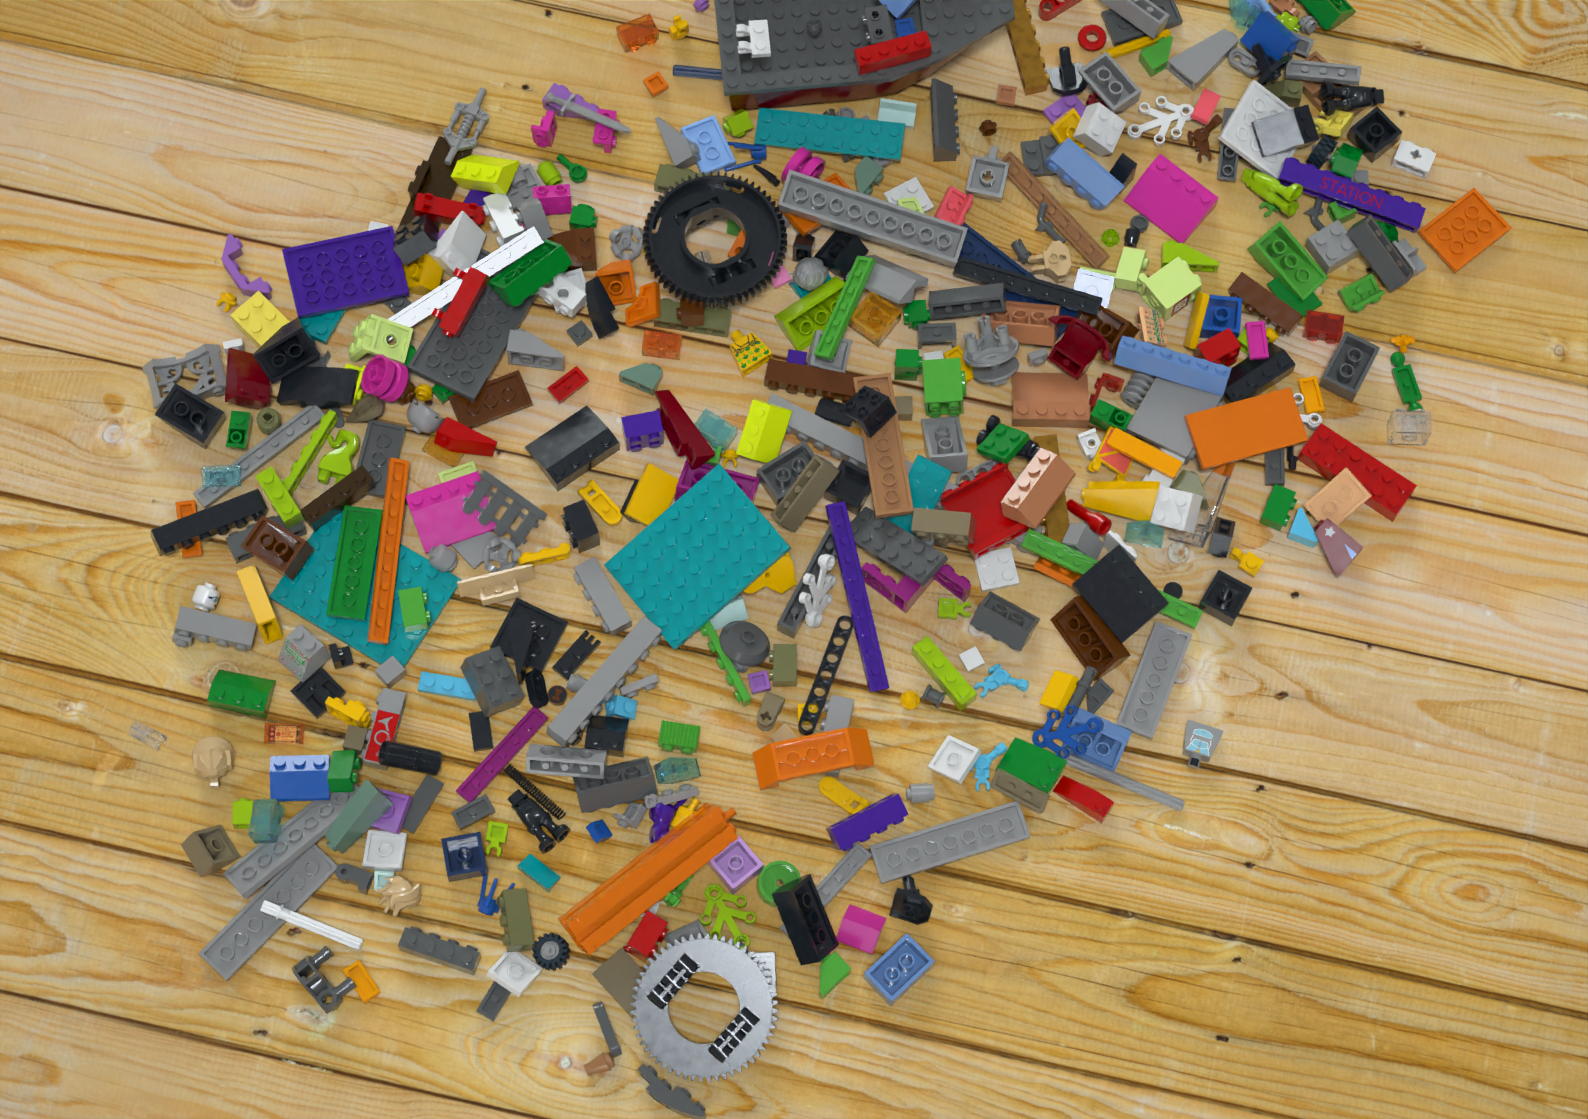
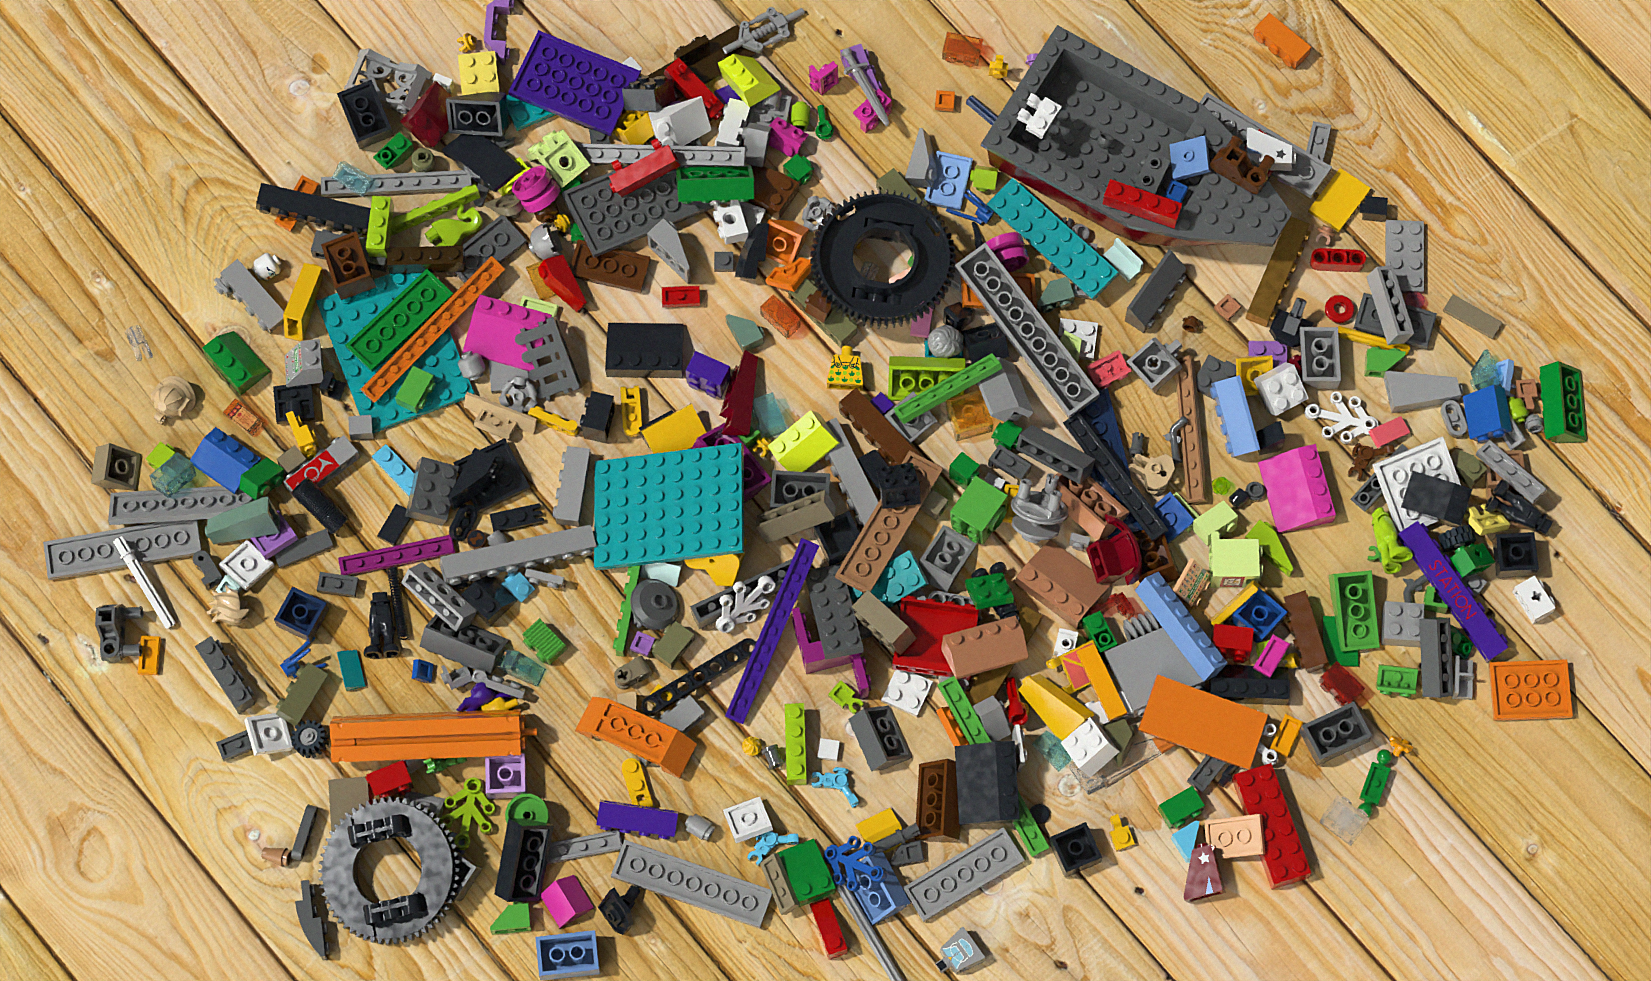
camera: 40 degrees right, 0 degrees up
lime plate [486,821,509,857] -> none
black slope [1208,517,1236,557] -> none
black piece [1252,43,1293,86] -> none

